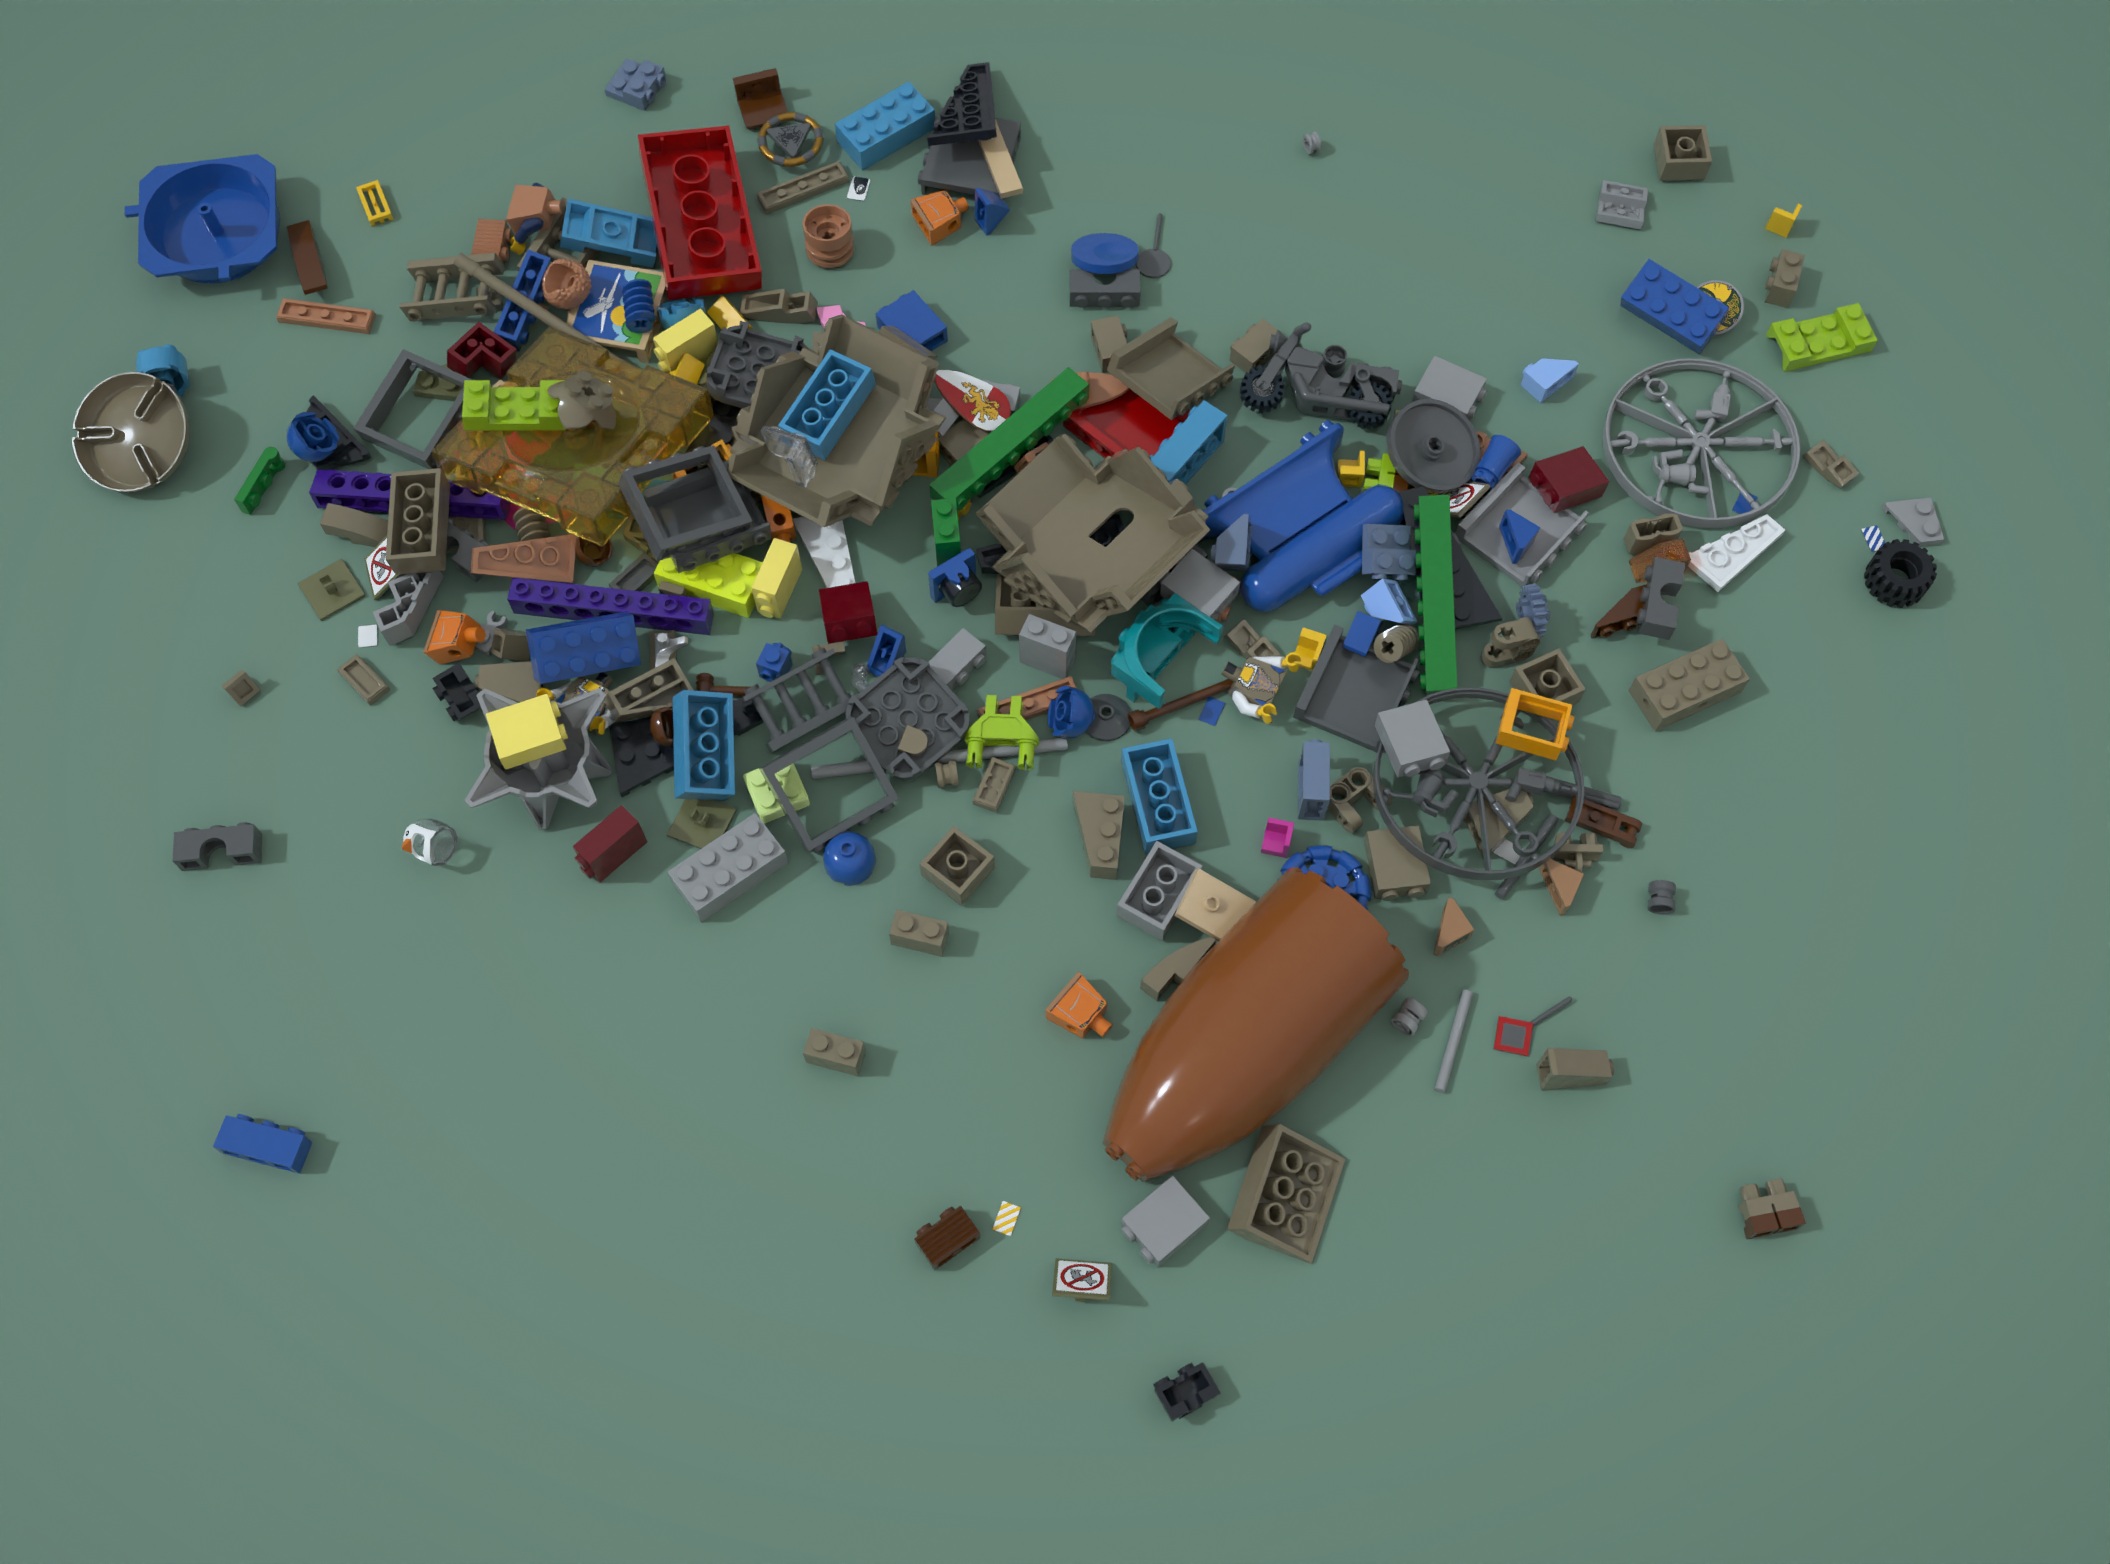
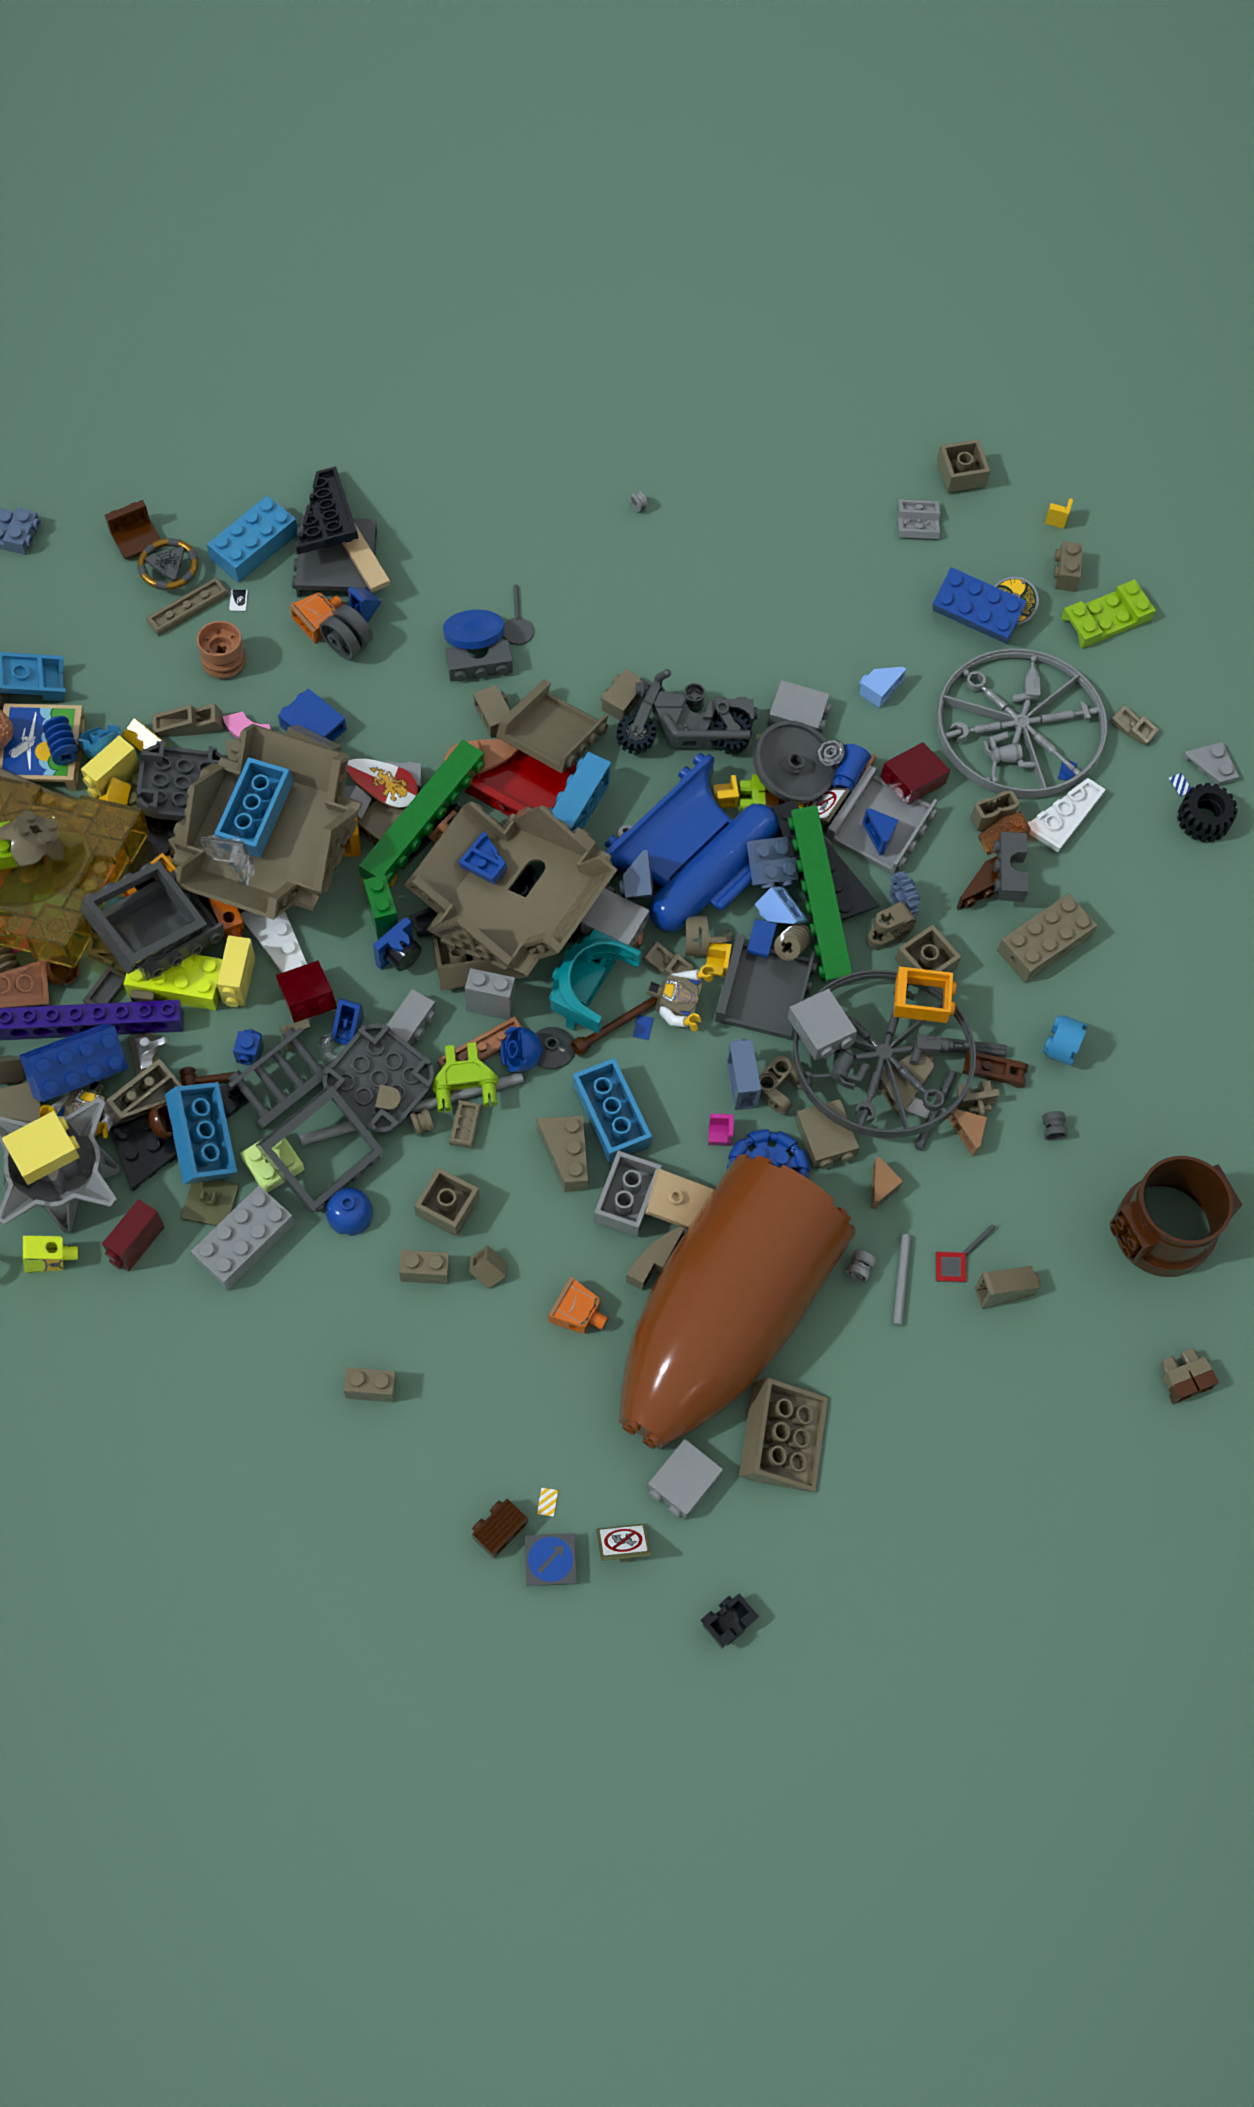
camera: 15 degrees left, 0 degrees up
red plate [638,125,762,300] -> none
none -> neon yellow torso [23,1236,78,1273]
none -> dark grey wheel [319,604,373,660]
none -> blue wing [458,831,507,884]
none -> dark tan panel [469,1245,507,1288]
none -> piece [525,1533,577,1586]
none -> dark tan helmet [685,916,733,956]
none -> light grey plate [818,740,845,766]
none -> dark azure brick [1042,1015,1088,1066]
none -> reddish brown cylinder [1110,1156,1243,1277]

